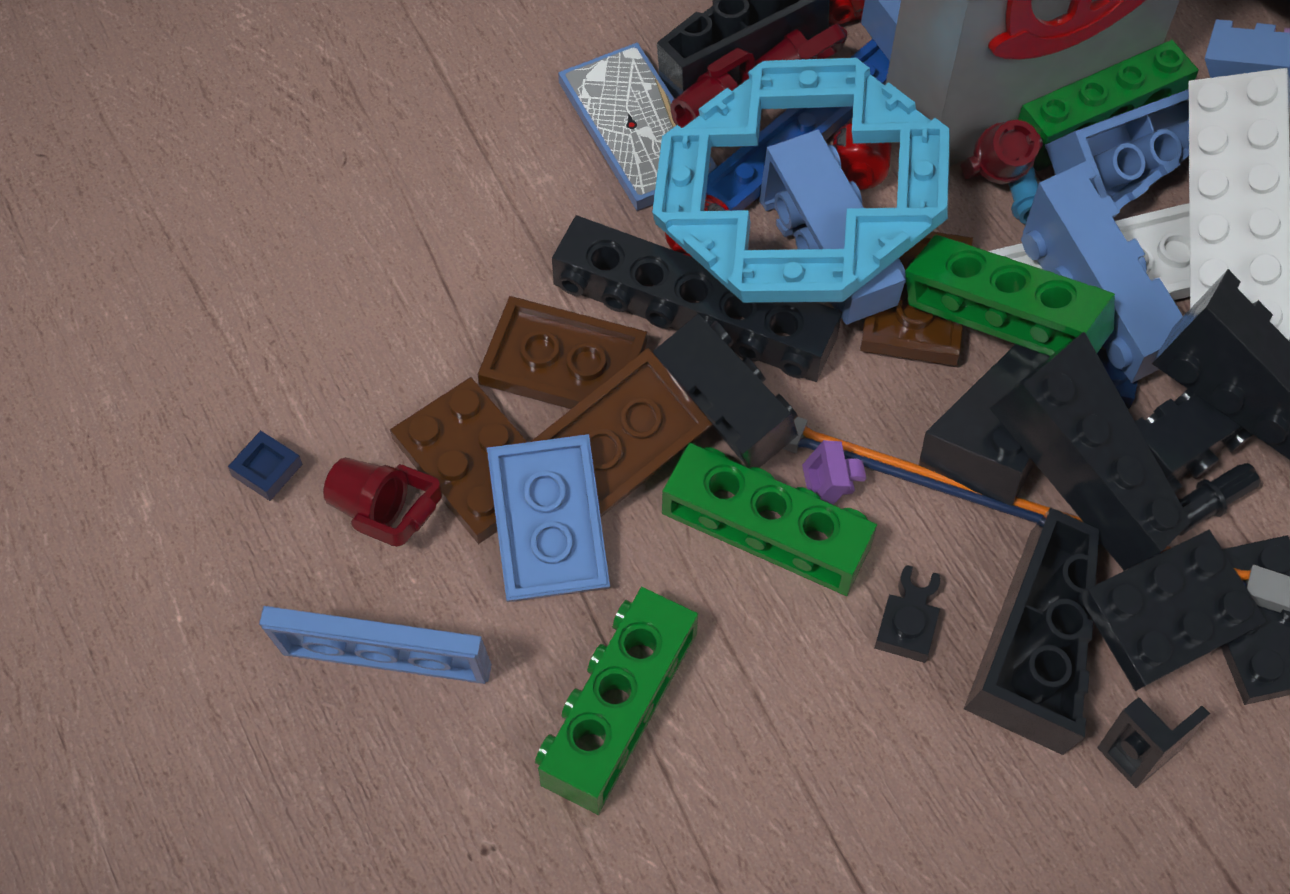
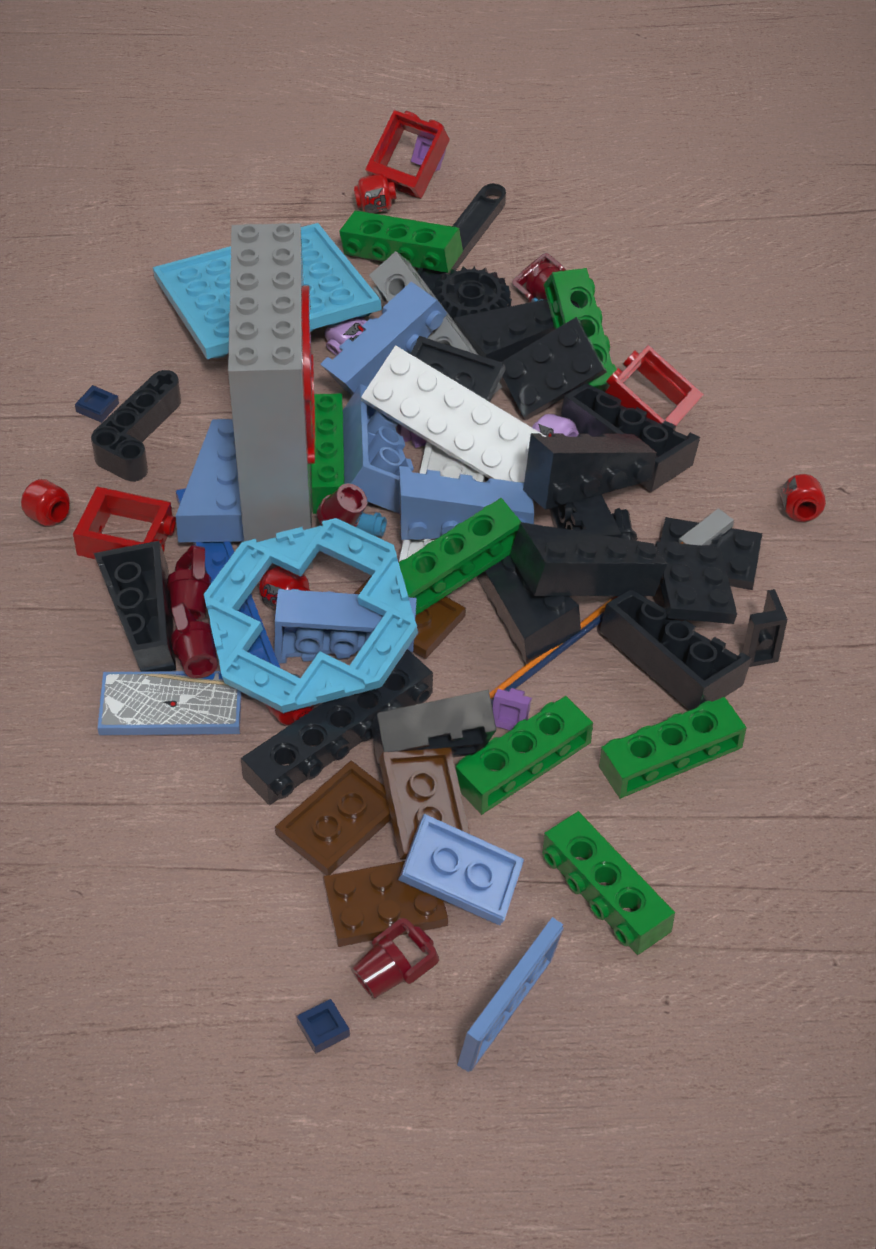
camera: 65 degrees left, 10 degrees down
black plate [874,565,940,663] -> none
none -> green brick [599,697,747,799]

